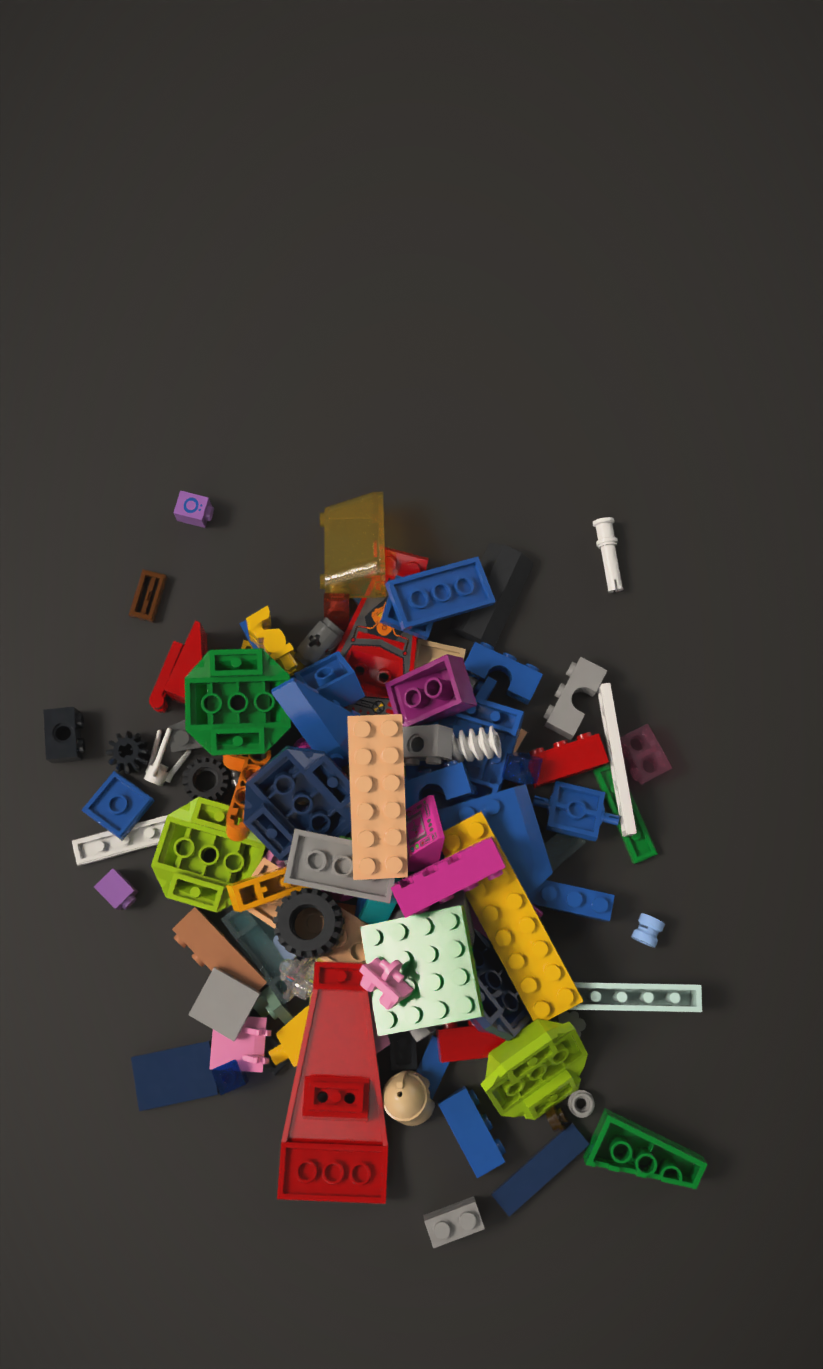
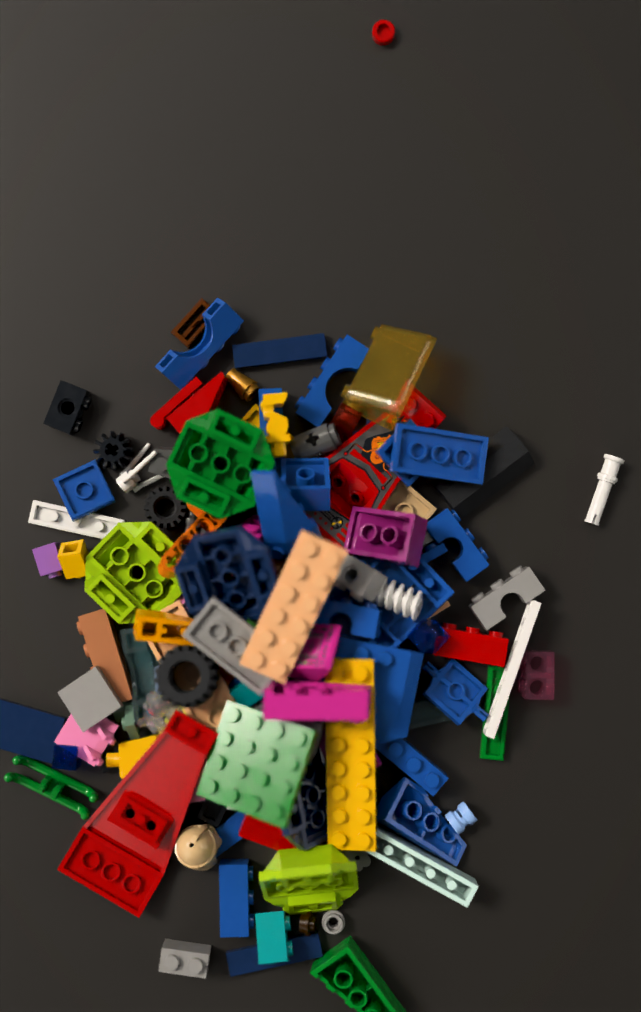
camera: 30 degrees right, 10 degrees up
medium lavender brick [174,490,214,528] -> none
bright pink hips [359,957,413,1010] -> none
none -> green piece [4,755,99,820]
none -> yellow brick [57,539,89,579]
none -> blue arch [155,298,244,390]
none -> pearl gold cone [226,368,260,401]
none -> dark blue tile [232,333,327,369]
none -> teal brick [255,911,293,964]
none -> blue arch [294,334,371,428]
none -> red tile [372,20,395,46]
none -> blue wedge [376,777,467,867]

